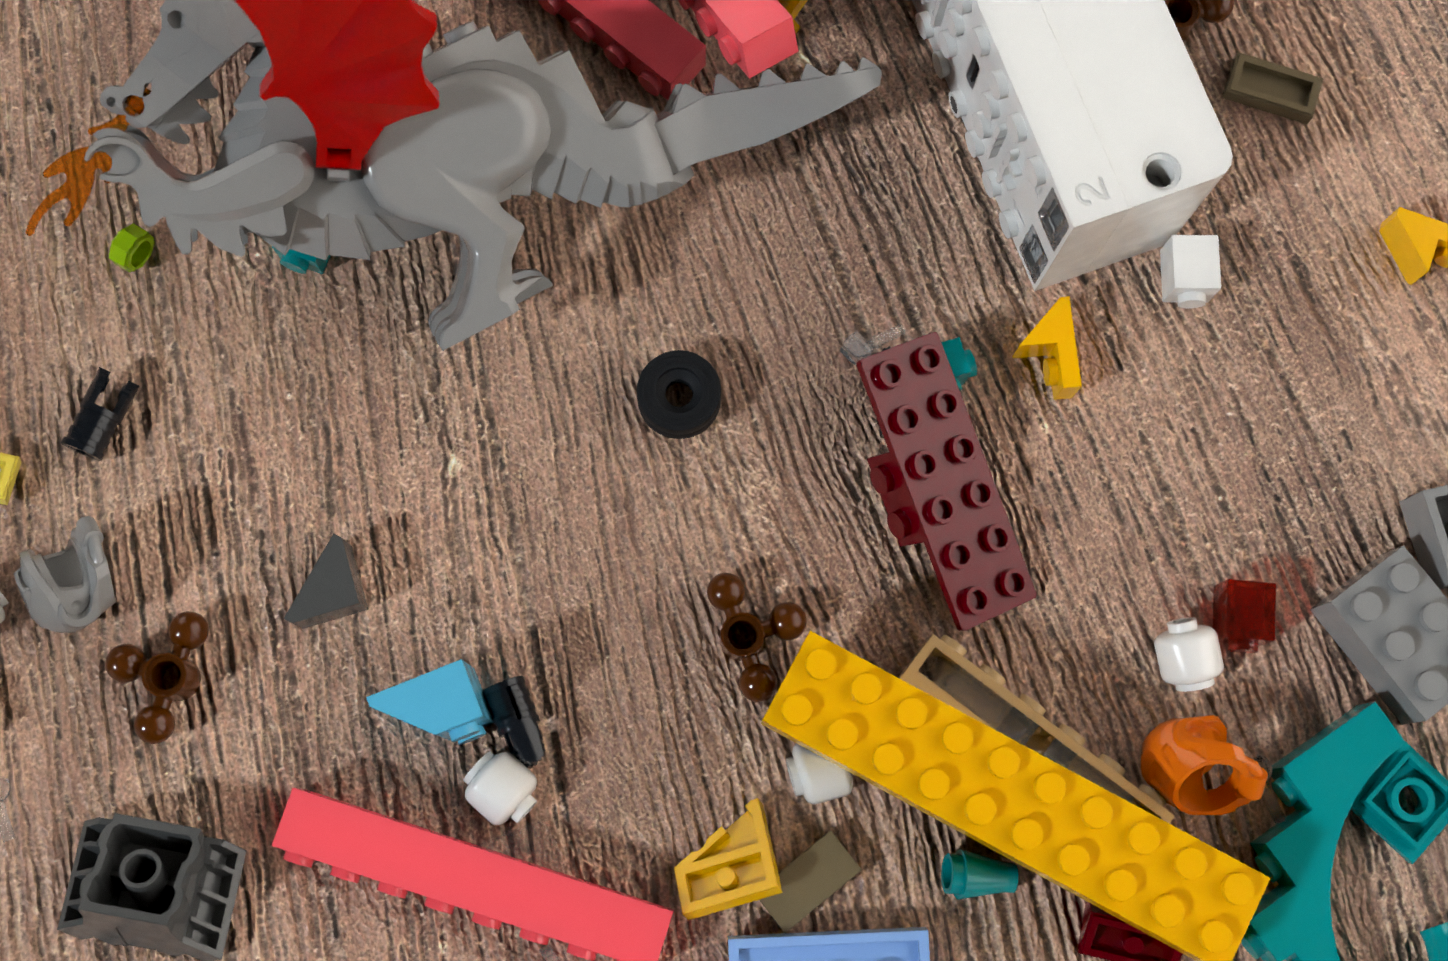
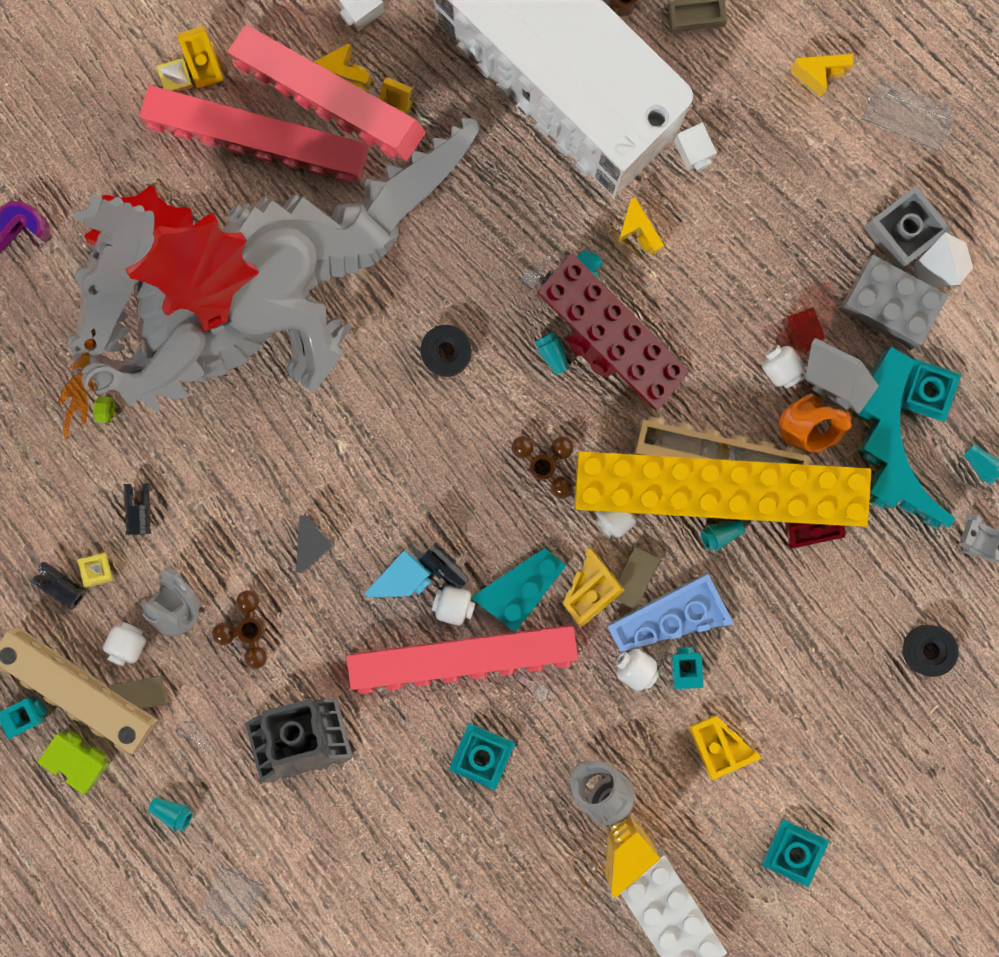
camera: 20 degrees left, 10 degrees up
none -> teal wing [471,548,567,632]
none -> teal cone [534,331,570,375]
none -> light grey slope [805,338,878,414]

